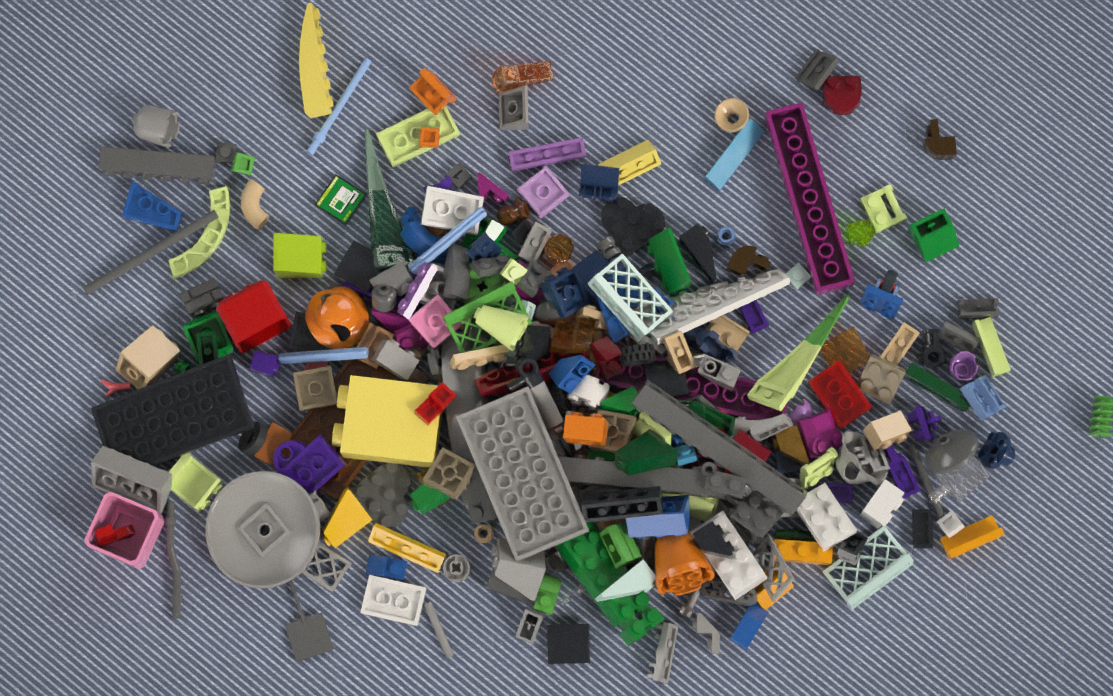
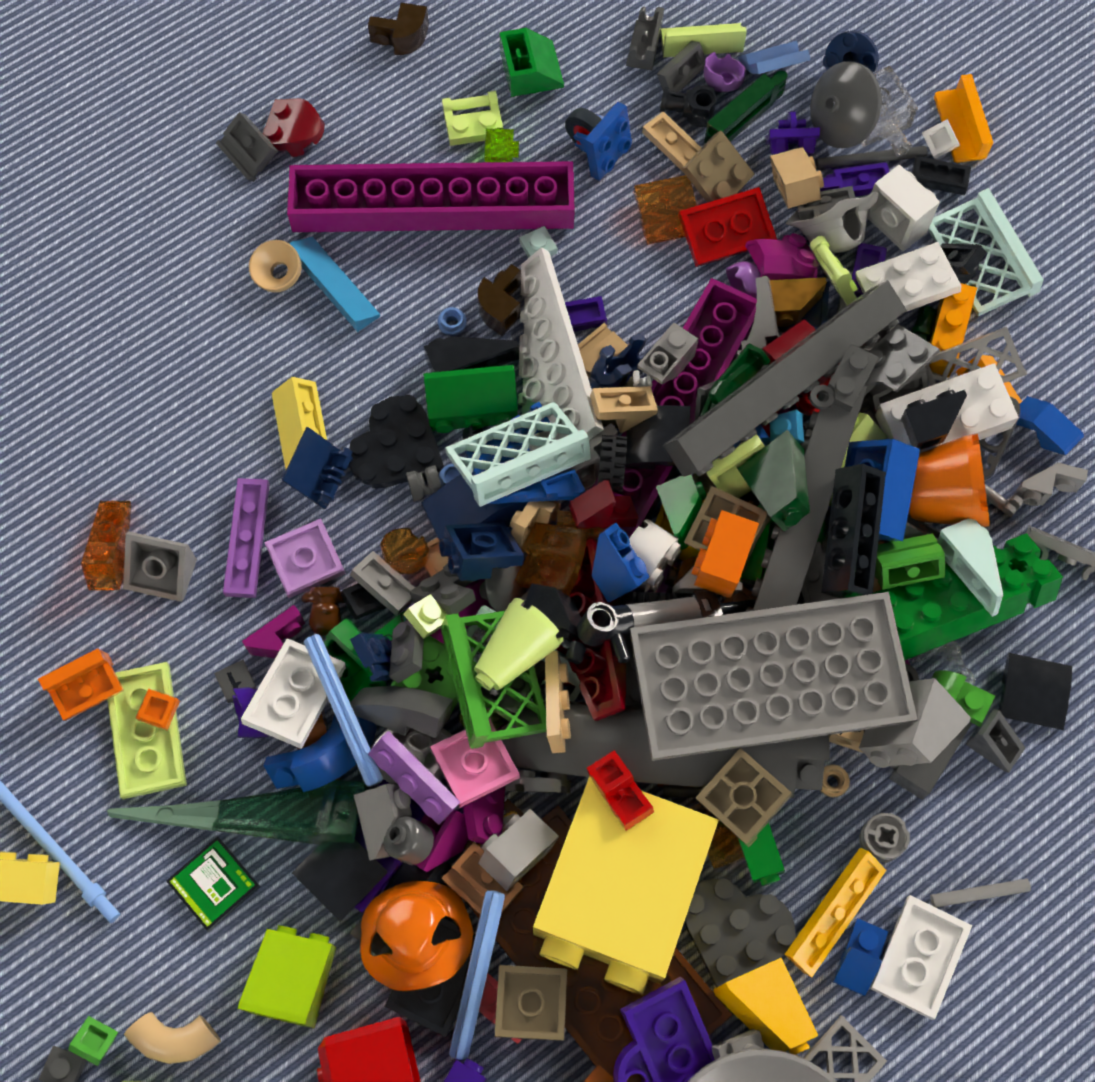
camera: 80 degrees left, 10 degrees down
yellowish green plate [747,294,849,411] -> none

